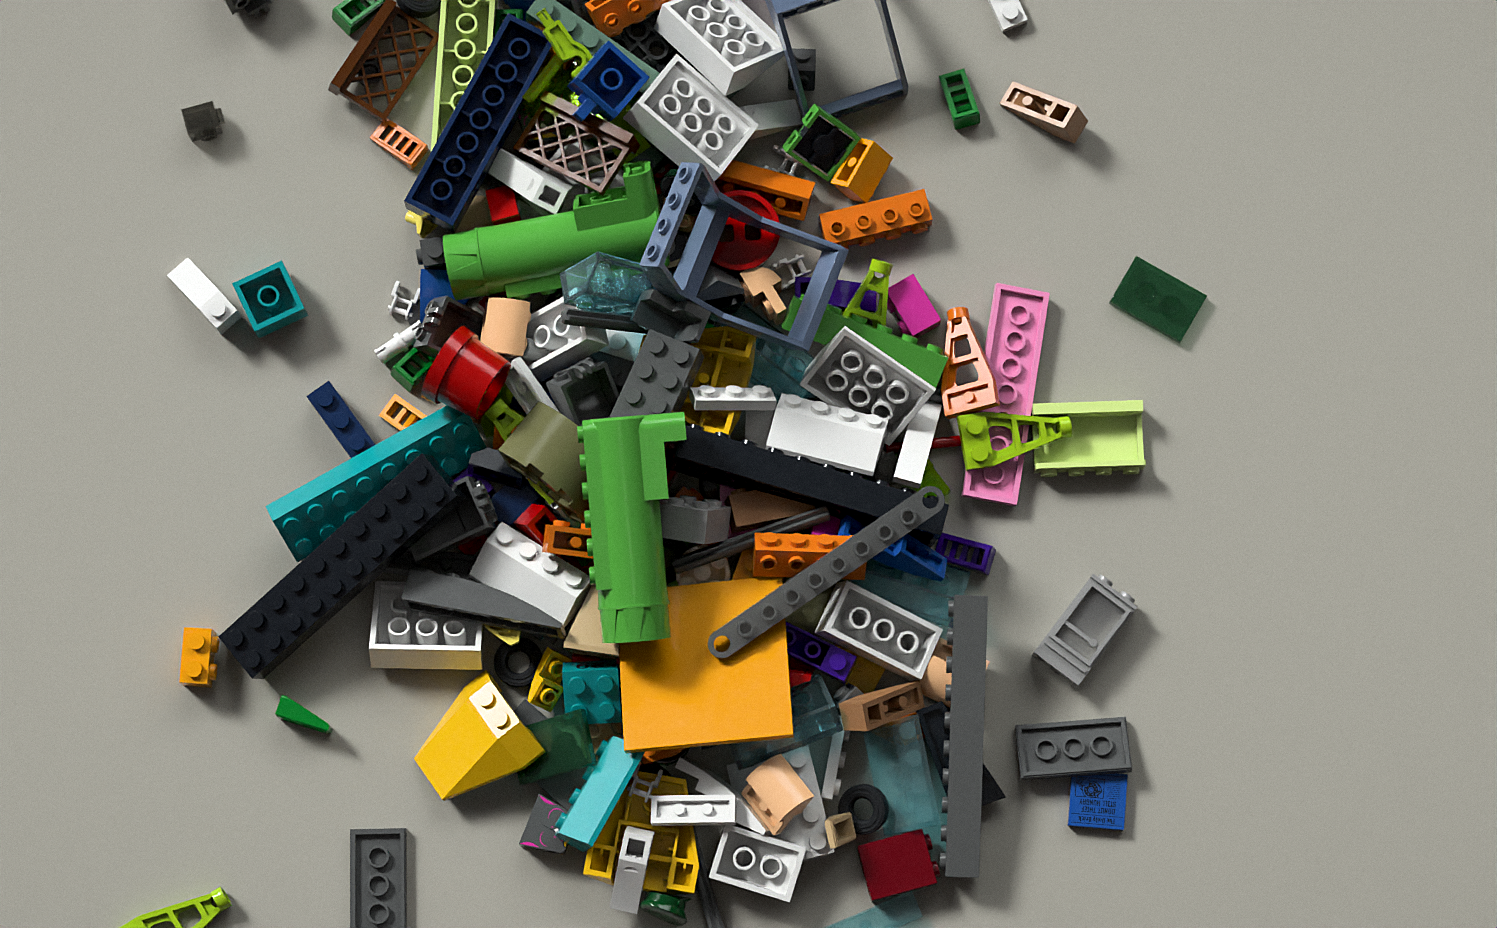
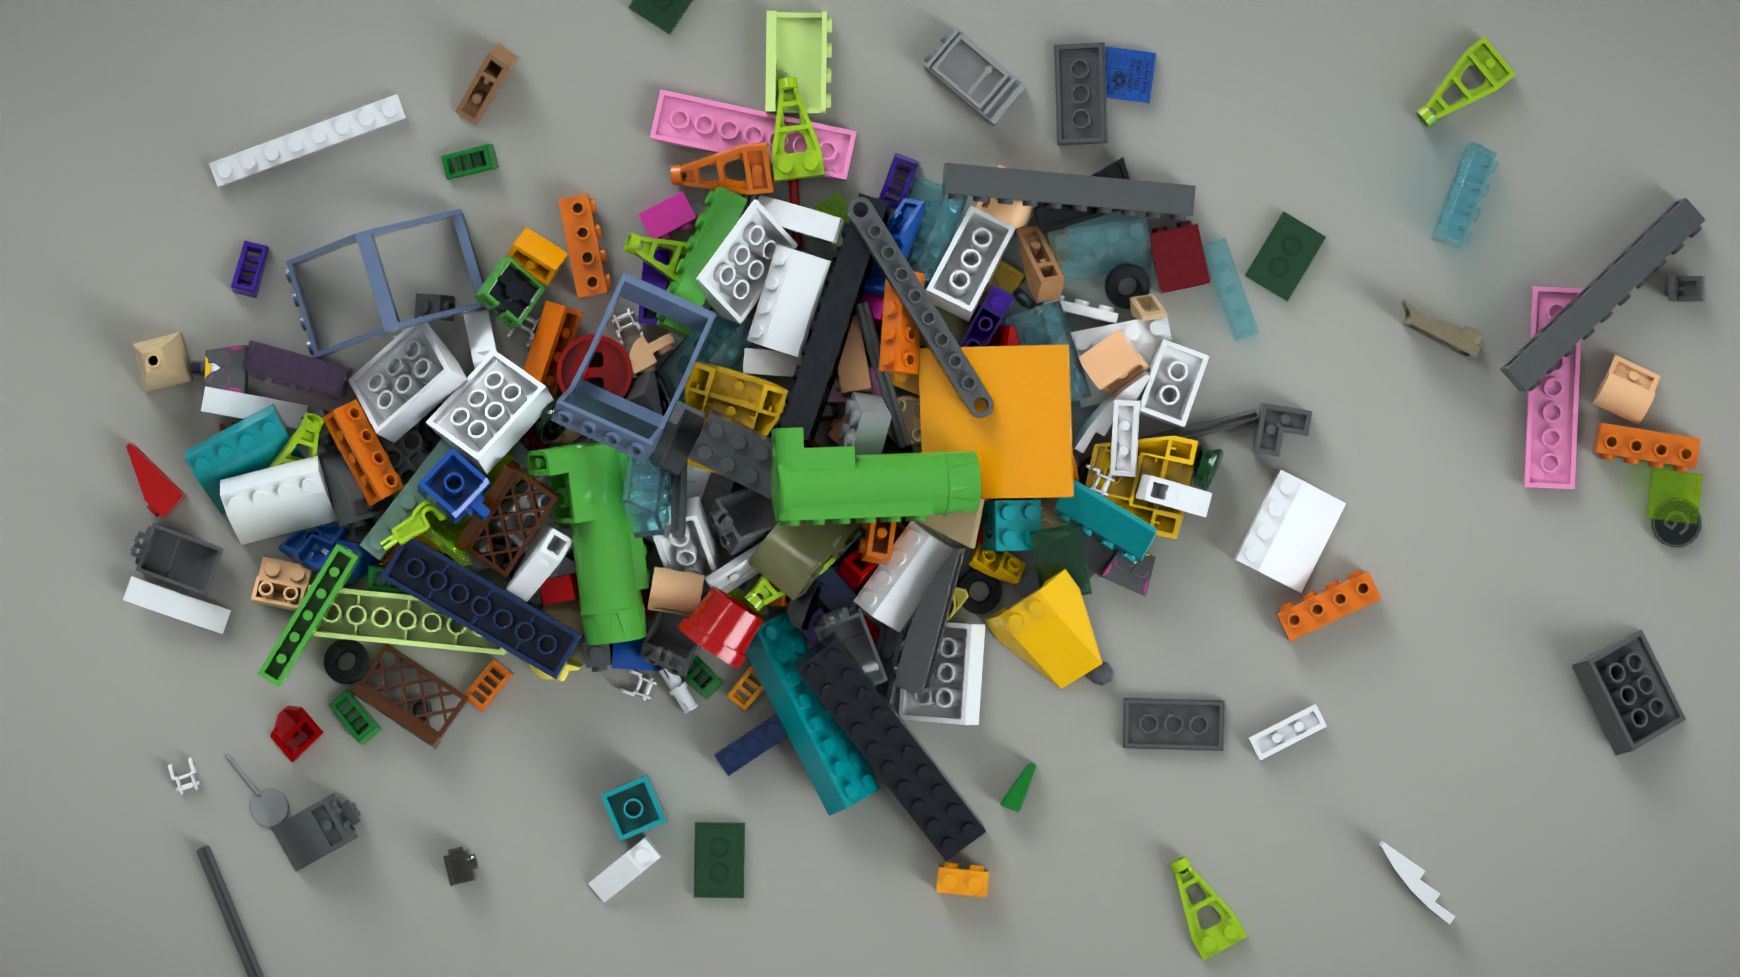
camera: 85 degrees left, 10 degrees up
white plate [689,385,777,410] -> none
none -> clear green tile [694,822,745,898]
none -> dark grey tile [1088,661,1113,686]

